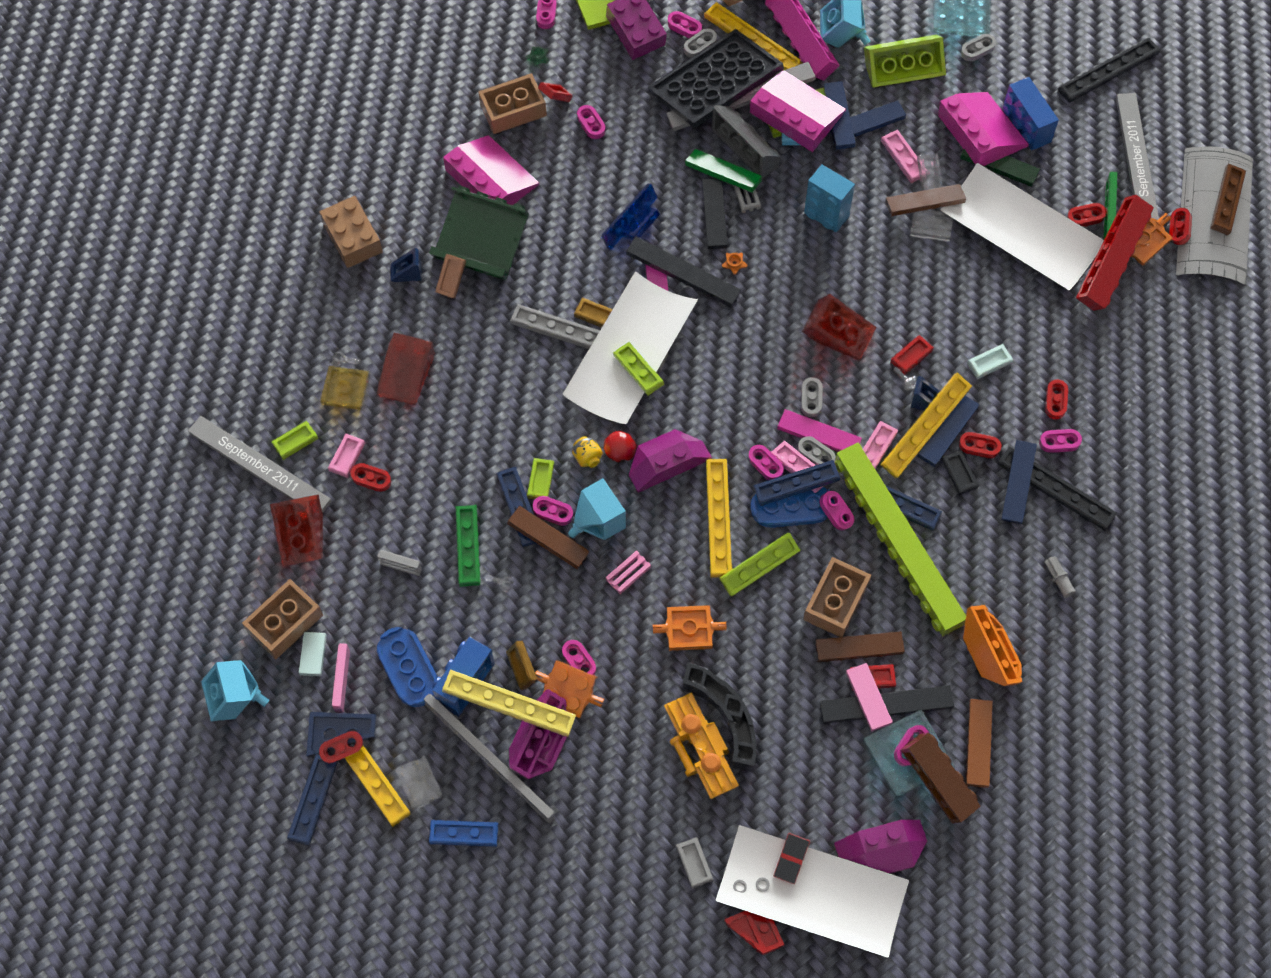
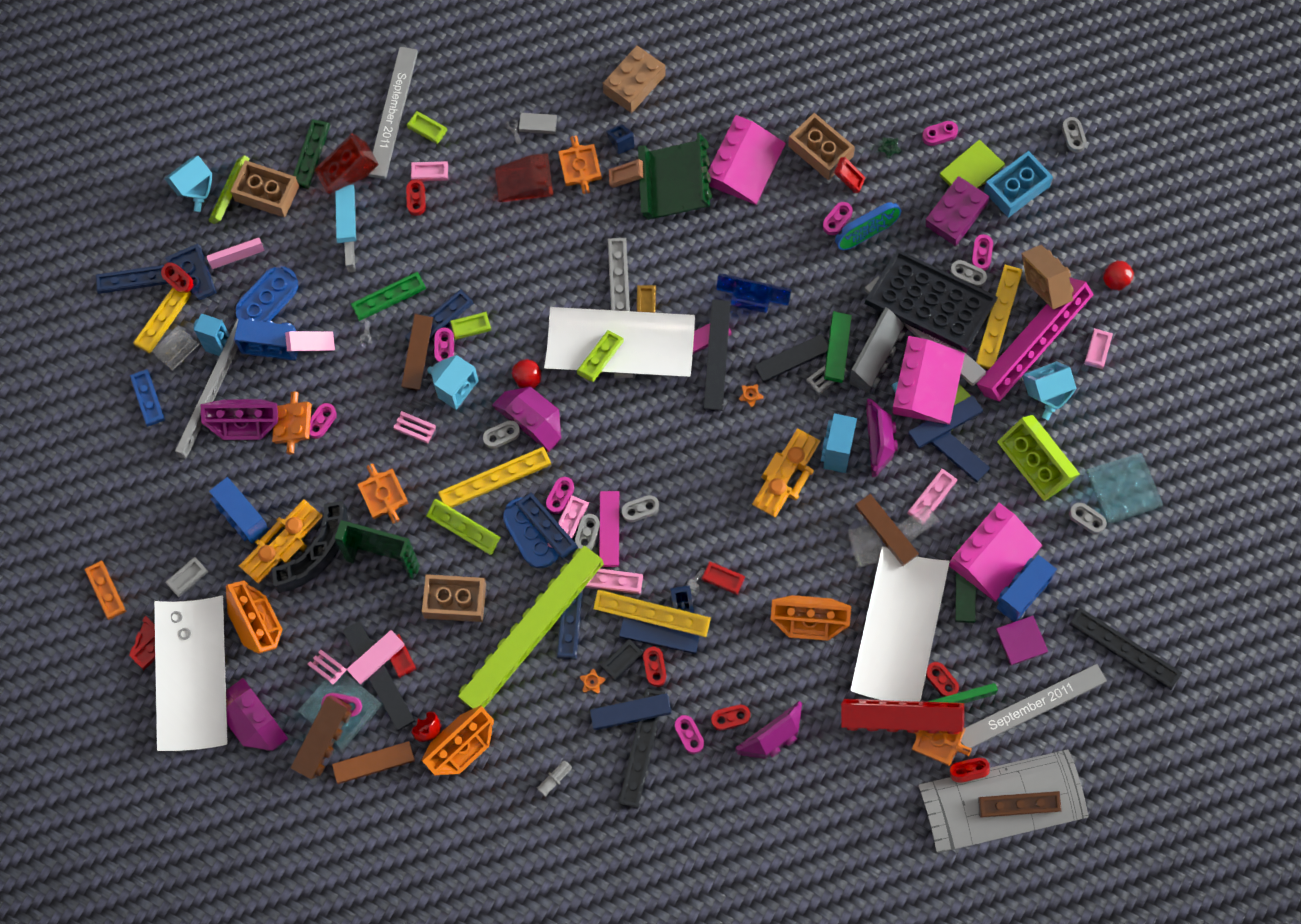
camera: 70 degrees right, 5 degrees up
light aqua tile [299,632,327,676] -> none
clear yellow tile [320,366,369,410] -> none
light yellow tile [442,670,576,737] -> none
pearl gold tile [506,641,537,690] -> none
yellow head [572,436,603,468] -> none
black tile [773,833,810,885] -> none
clear red slope [801,294,877,361] -> none
reddish brown tile [815,631,905,662] -> none
dark pink plate [820,491,854,531] -> none
light aqua tile [967,344,1013,379] -> none
none -> orange tile [84,560,126,620]
none -> dark azure brick [193,313,230,356]
none -> lime tile [209,155,250,224]
none -> blue brick [209,477,269,544]
none -> orange wedge [226,581,283,654]
none -> tile [285,332,335,351]
none -> dark green tile [293,119,330,189]
none -> bright pink tile [308,650,346,684]
none -> medium azure tile [335,184,356,243]
none -> dark green panel [335,520,420,579]
none -> red hair [411,712,441,742]
none -> light grey plate [483,421,520,449]
none -> light grey tile [519,113,557,134]
none -> orange plate [558,136,602,194]
none -> orange plate [580,669,605,694]
none -> magenta wedge [735,701,802,759]
none -> light orange piece [752,428,821,518]
none -> orange wedge [771,595,851,641]
none -> tile [835,202,901,250]
none -> magenta wedge [866,399,898,477]
none -> magenta tile [996,616,1048,666]

